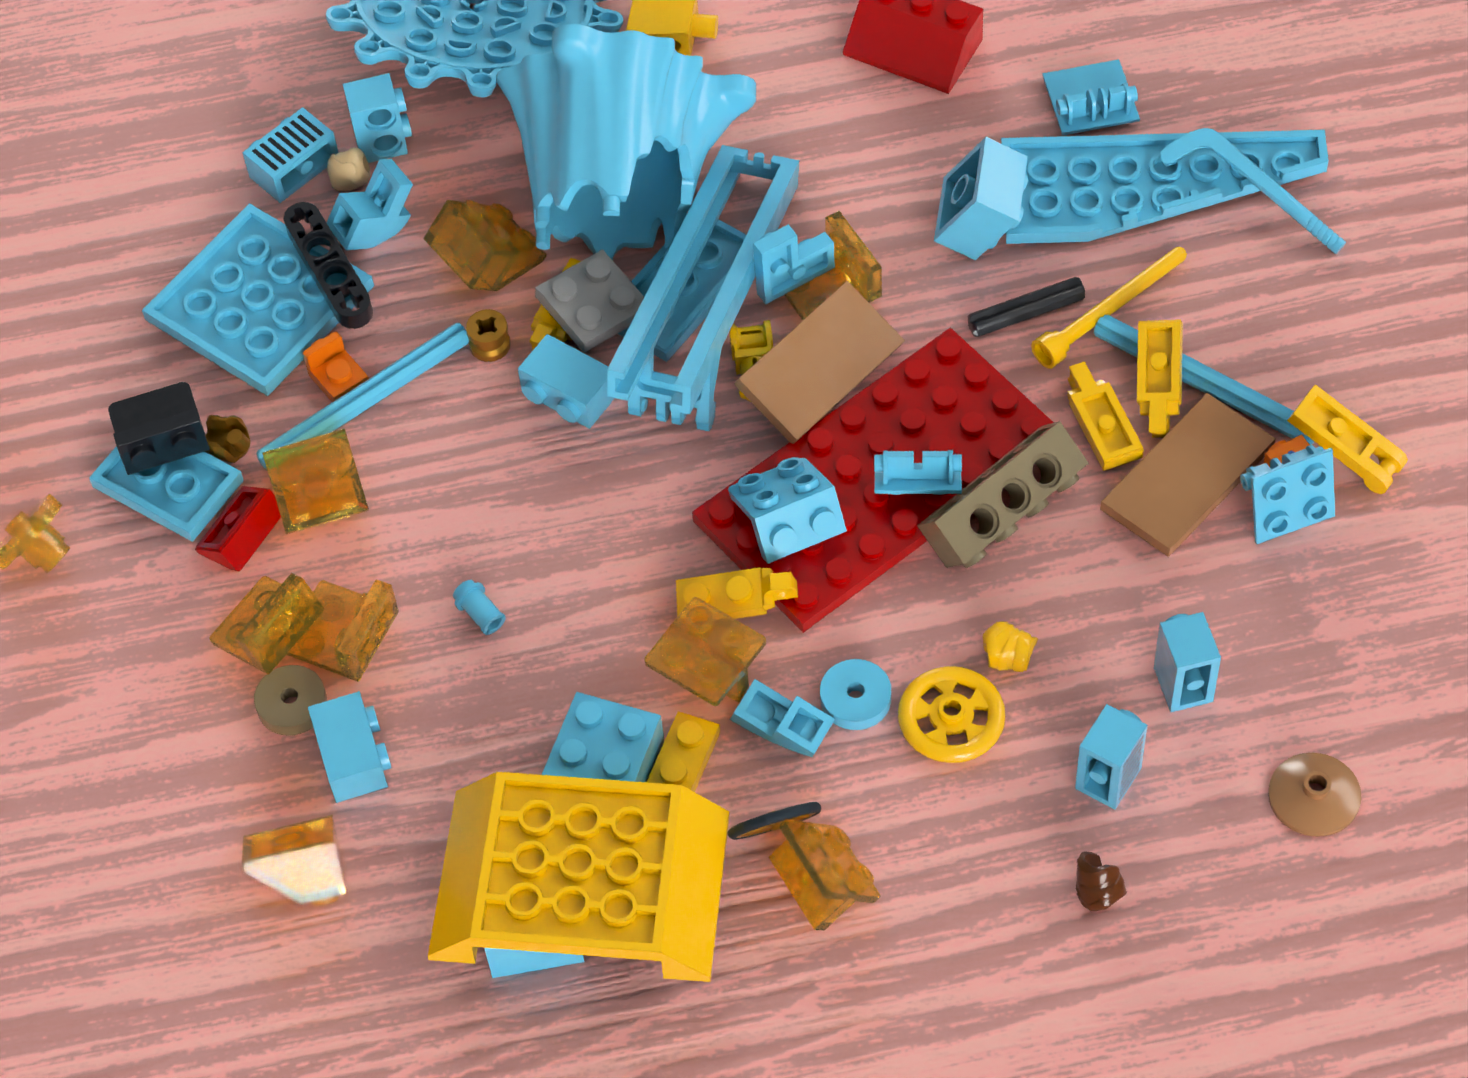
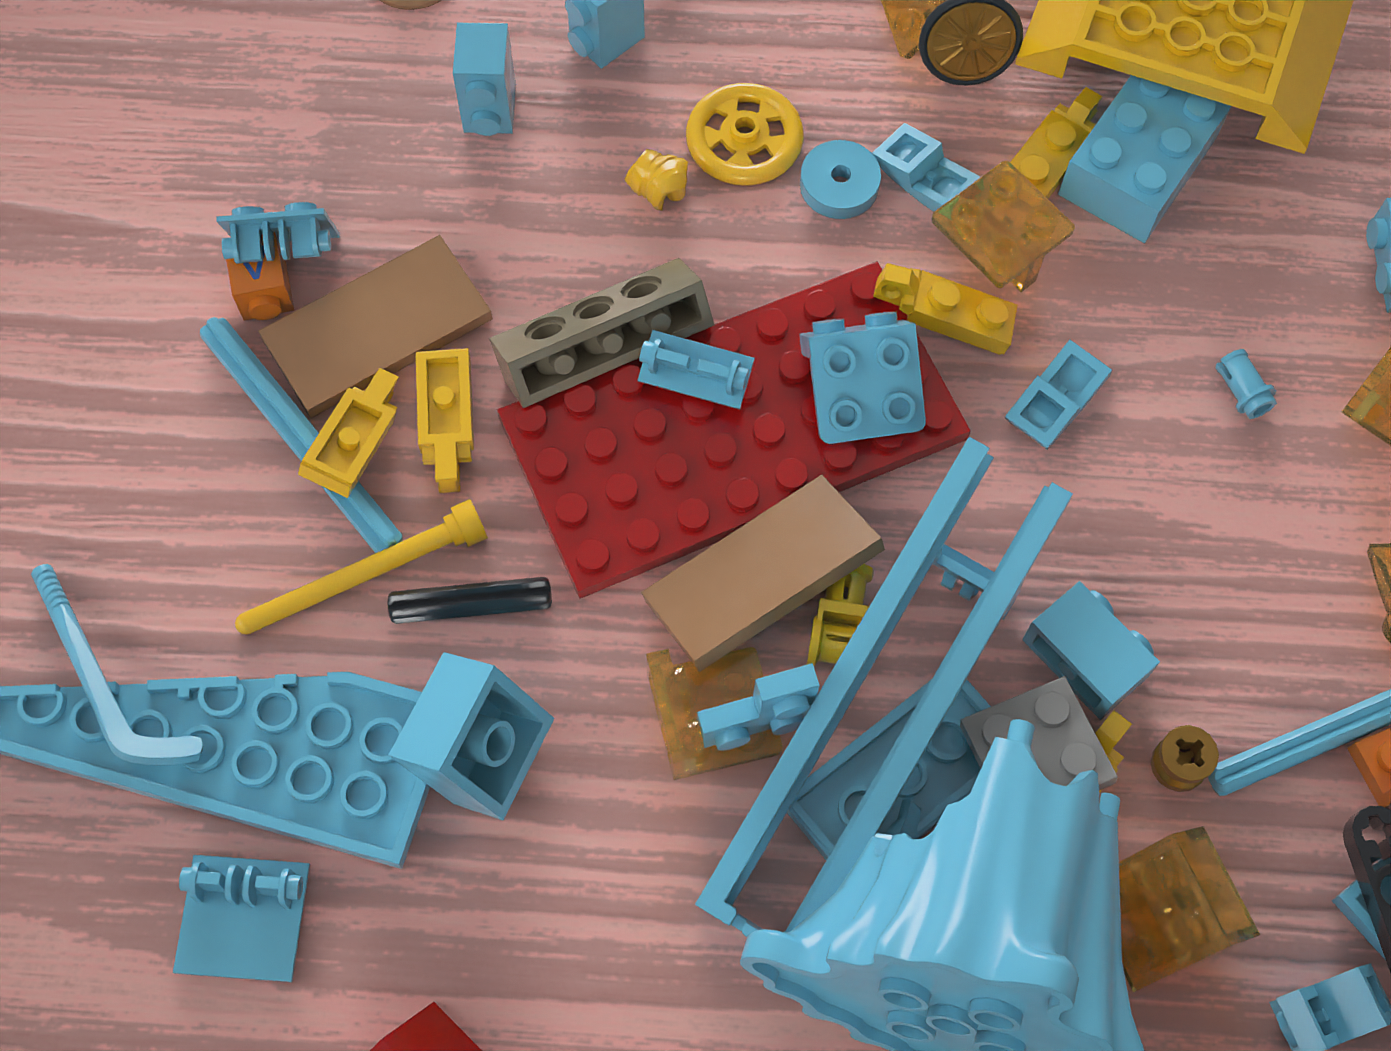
camera: 170 degrees left, 10 degrees up
yellow plate [1287,384,1408,494] -> none
none -> medium azure slope [1005,339,1112,450]

